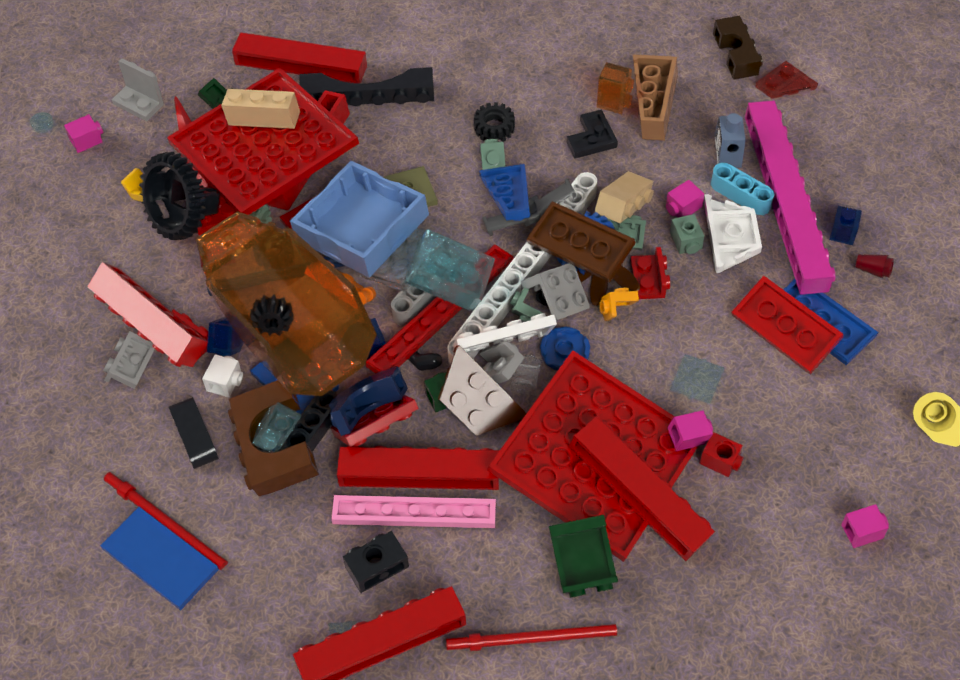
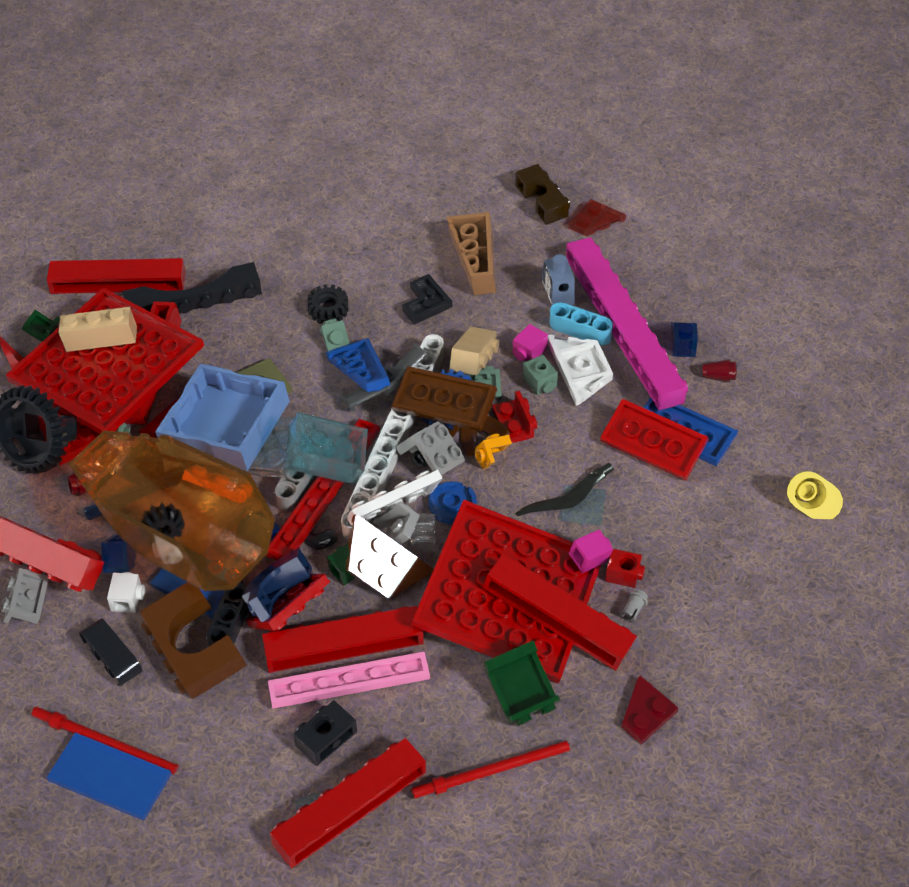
camera: 15 degrees left, 5 degrees down
clear light blue slope [252,402,301,453] -> none
sand green bracket [510,287,543,323] -> none
clear orange brick [597,62,634,115] -> none
dark pink brick [841,504,889,548] -> none
none -> pearl dark grey piece [516,462,614,516]
none -> light grey pin [620,589,648,623]
none -> dark red wing [622,675,679,745]

